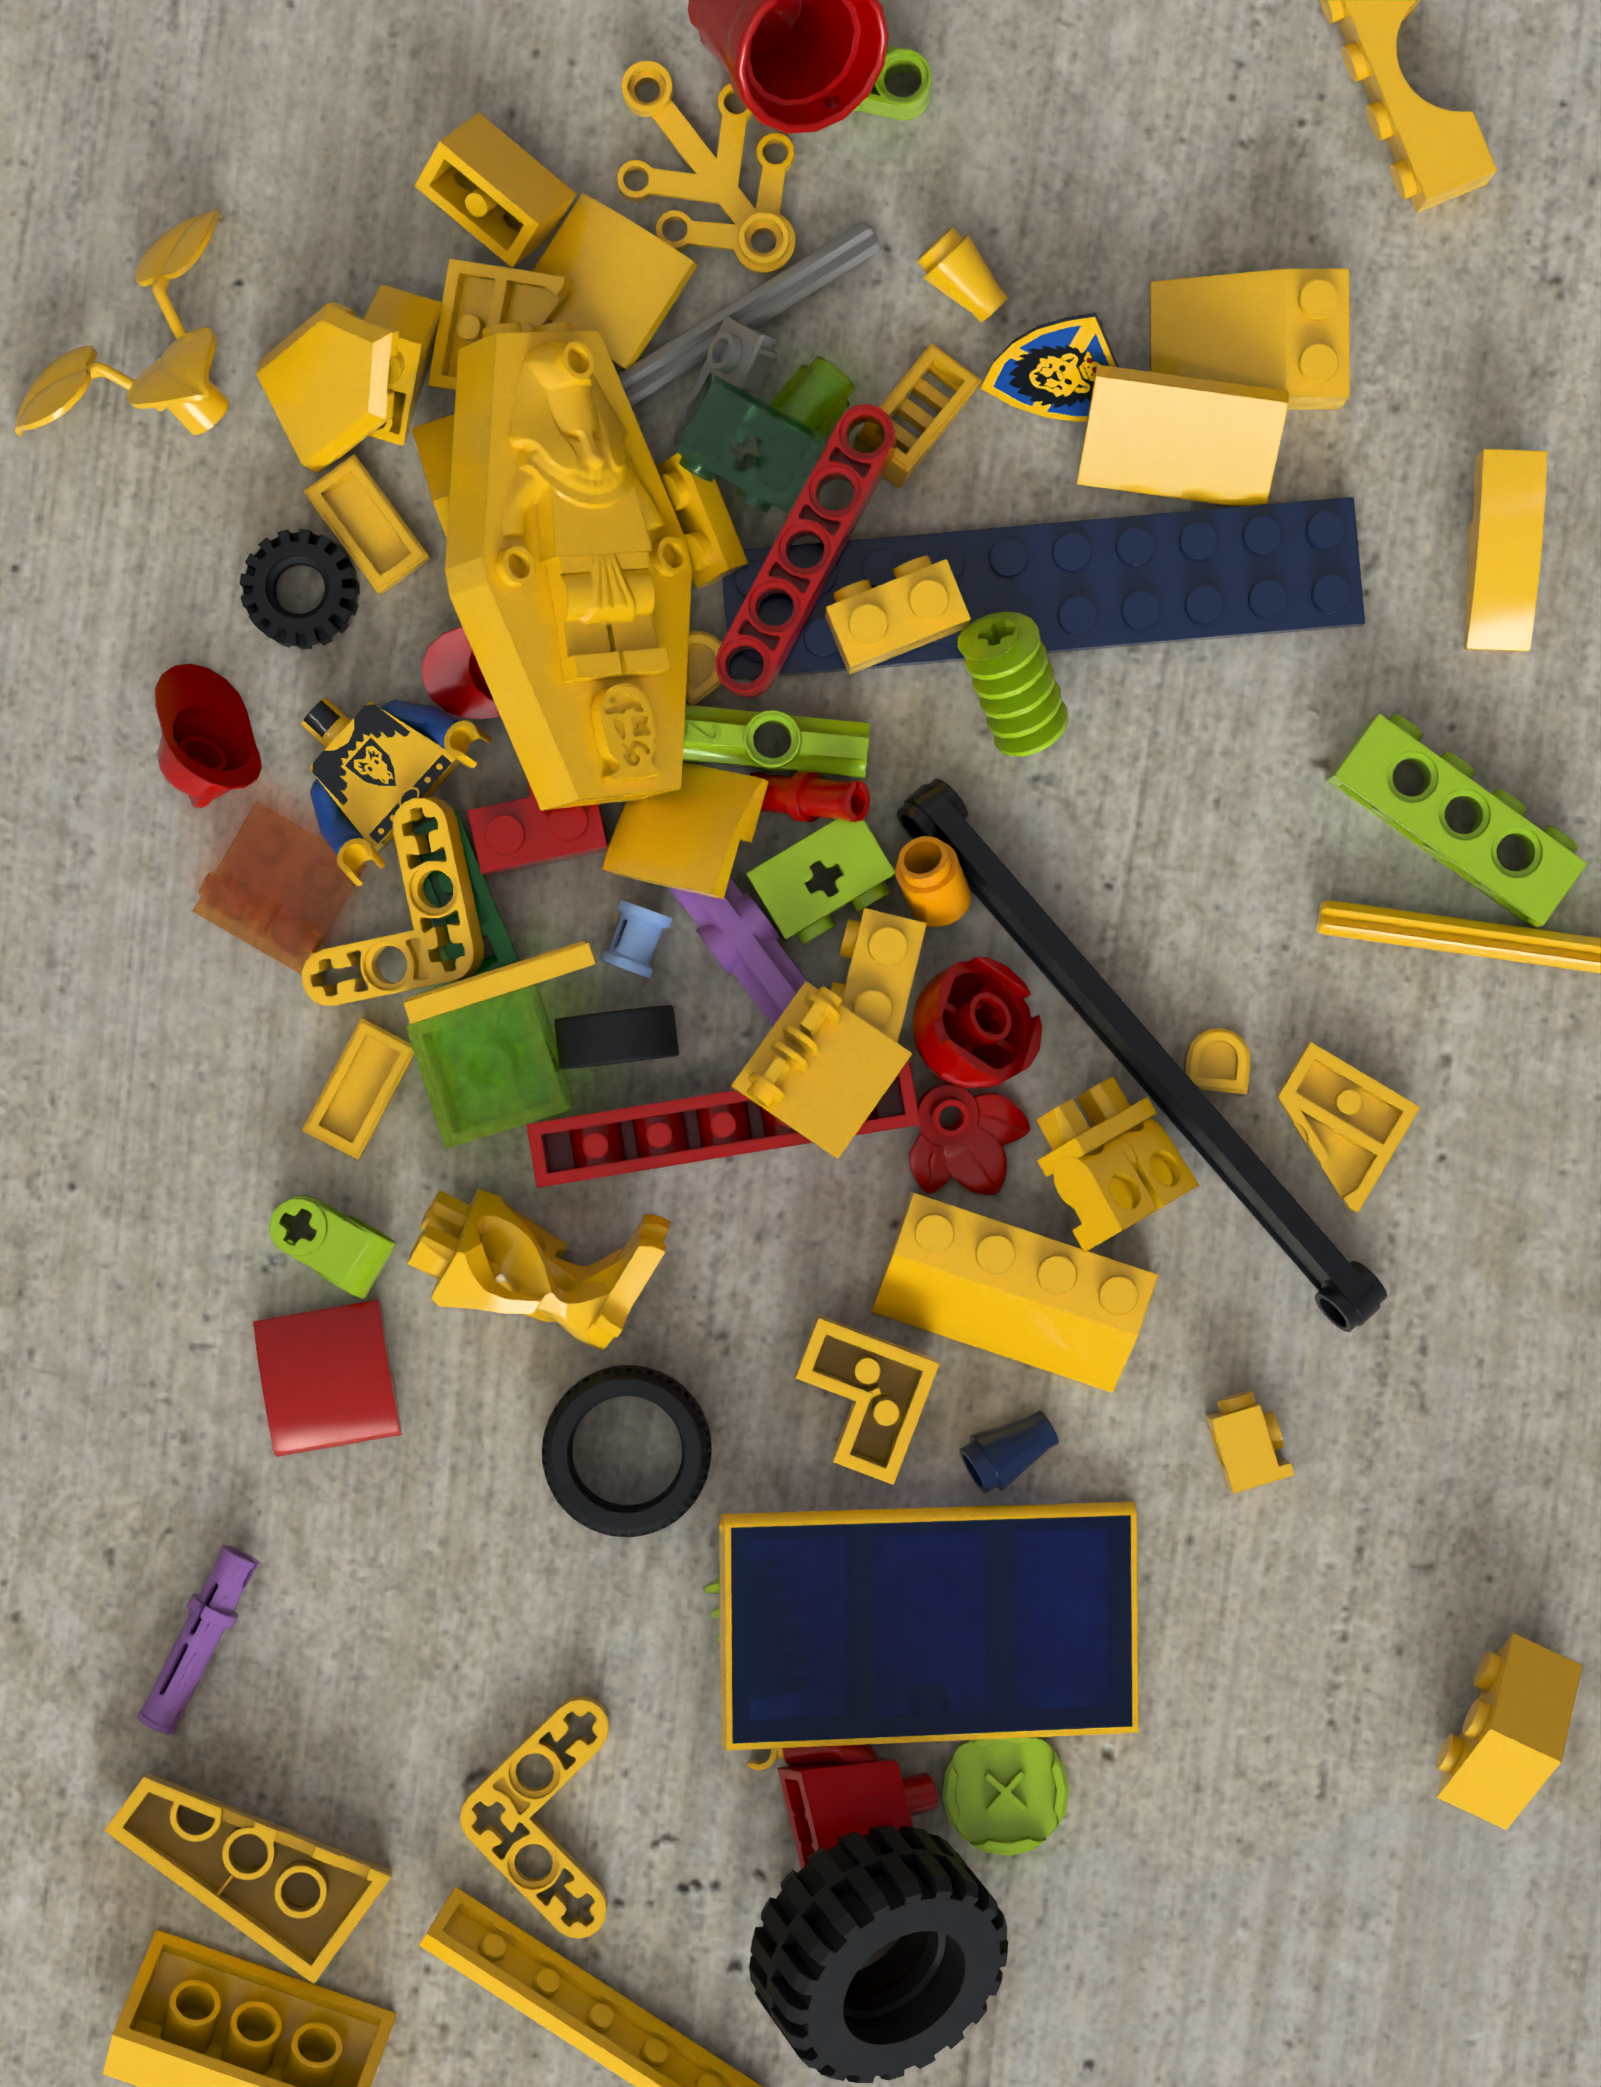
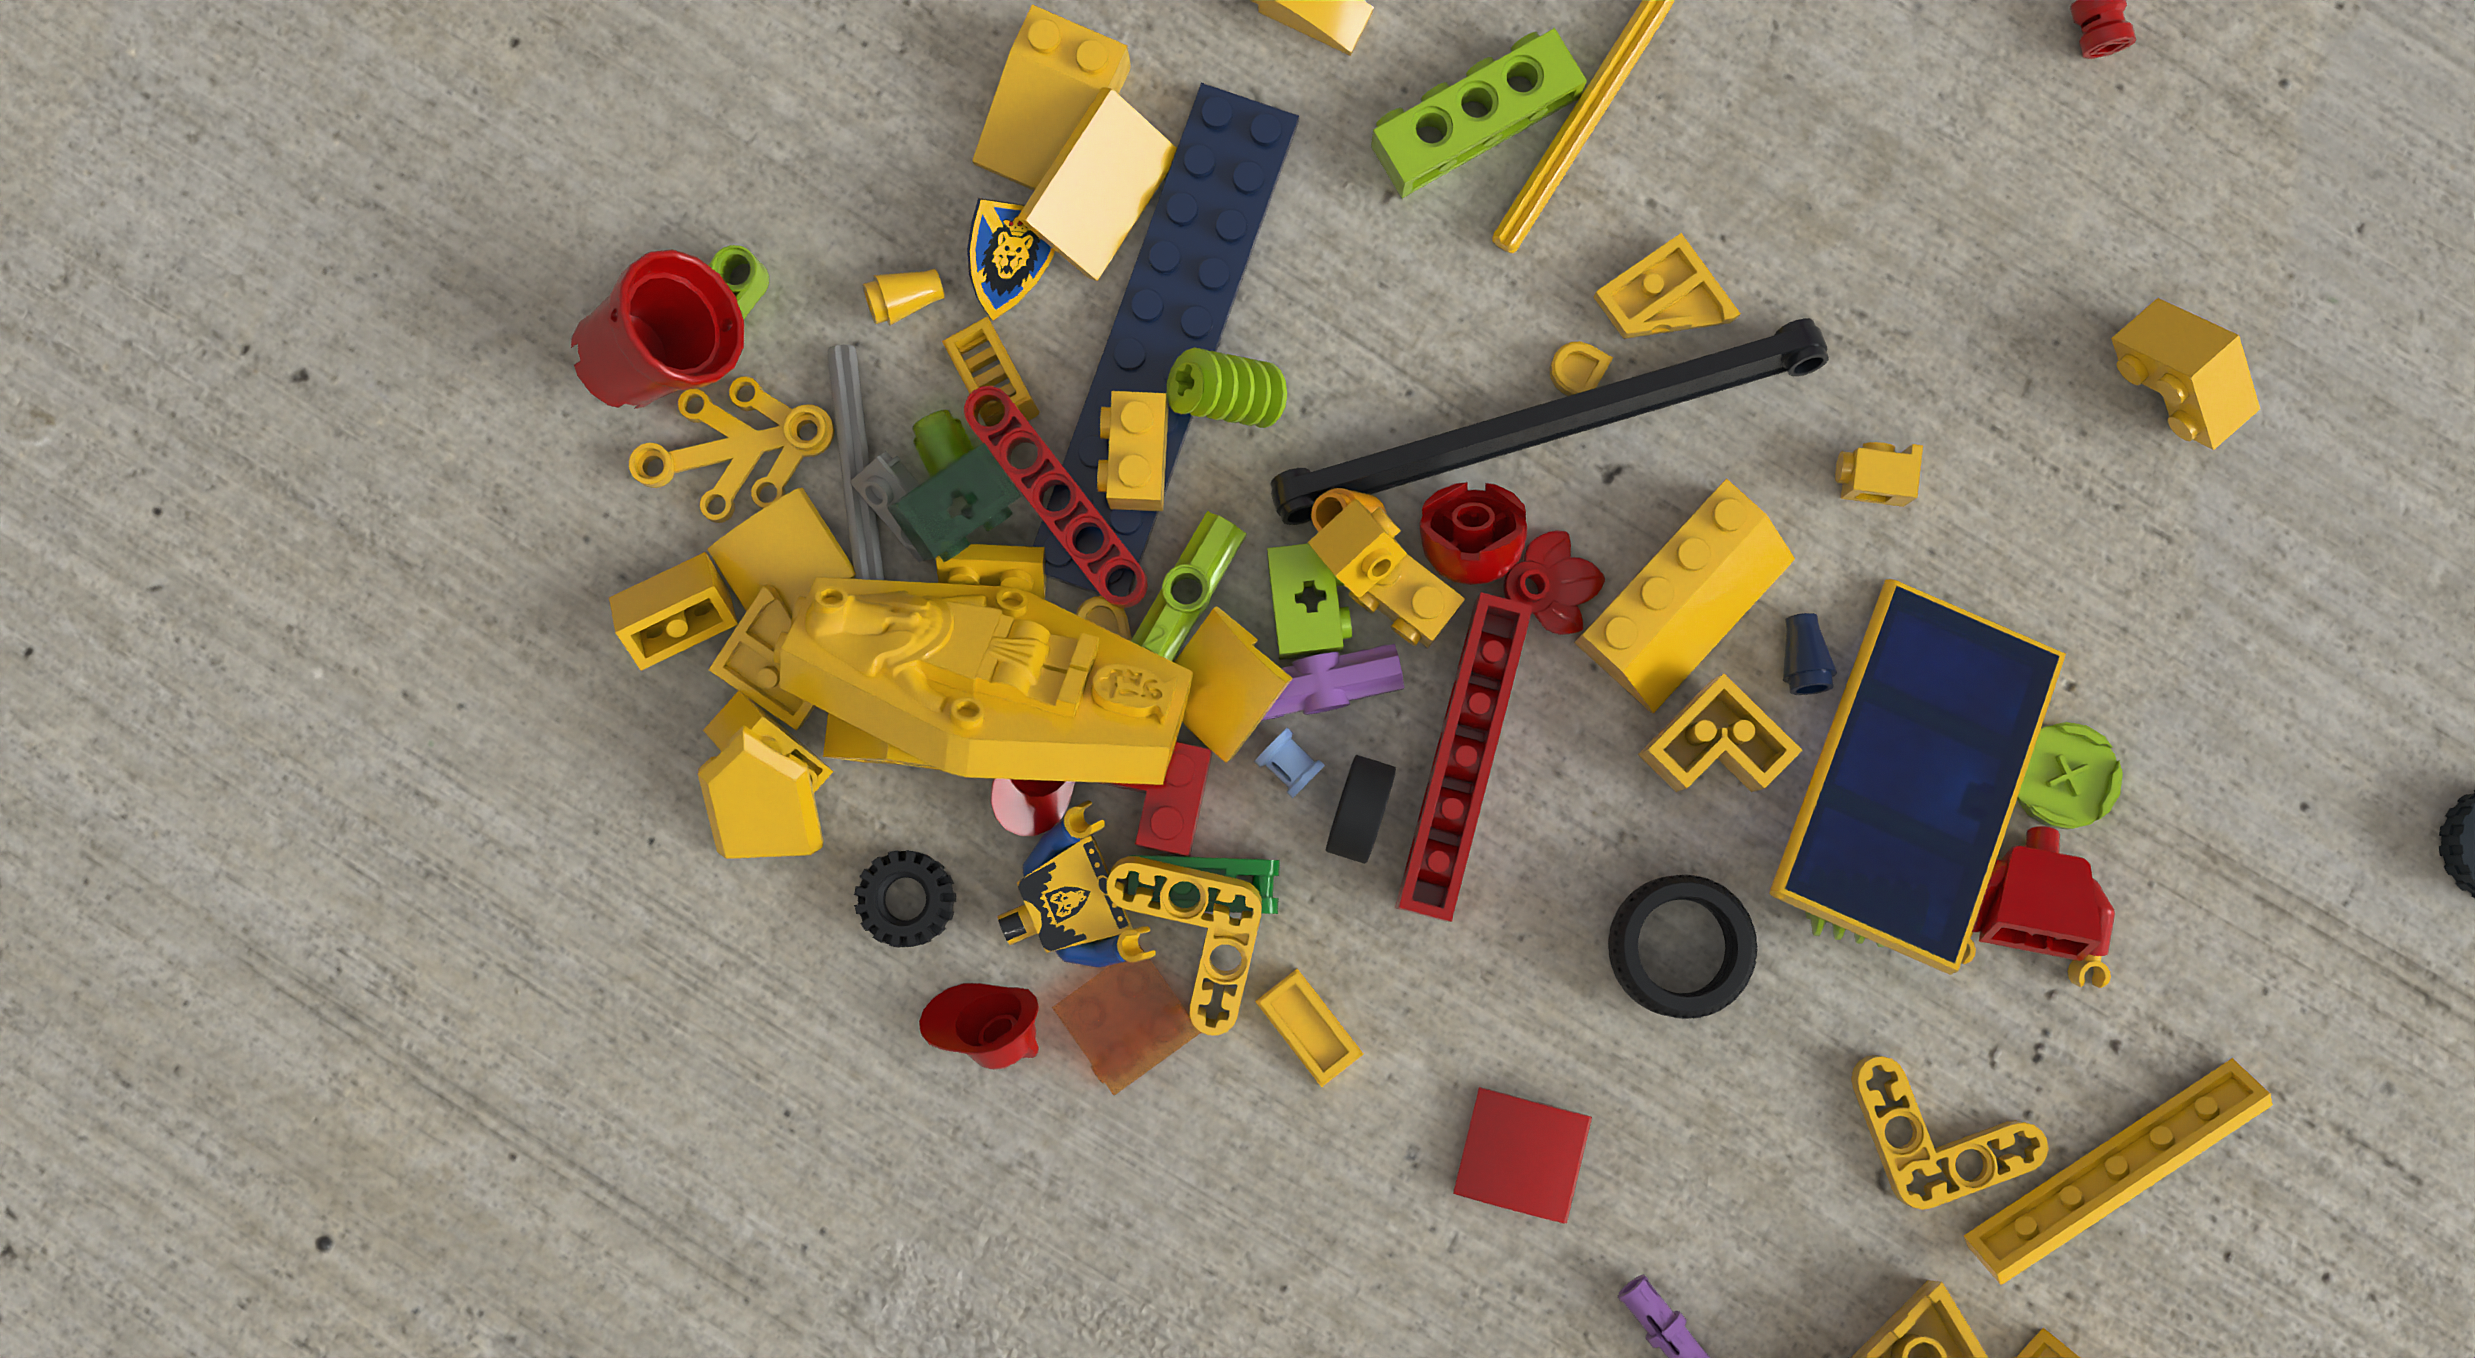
camera: 65 degrees left, 5 degrees down
yellow plant [14,208,230,438] -> none
lime piece [269,1195,397,1299] -> none
yellow tile [303,454,431,596] -> none
yellow tile [403,940,597,1024] -> none
clear neon green brick [406,983,576,1149] -> none
yellow hips [407,1188,671,1351] -> none
yellow hinge [731,981,912,1159] -> none
red pin [749,771,870,823] -> none
black tyre [749,1825,1008,2083] -> none
yellow hips [1036,1076,1200,1253] -> none
none -> yellow brick [1307,498,1408,598]

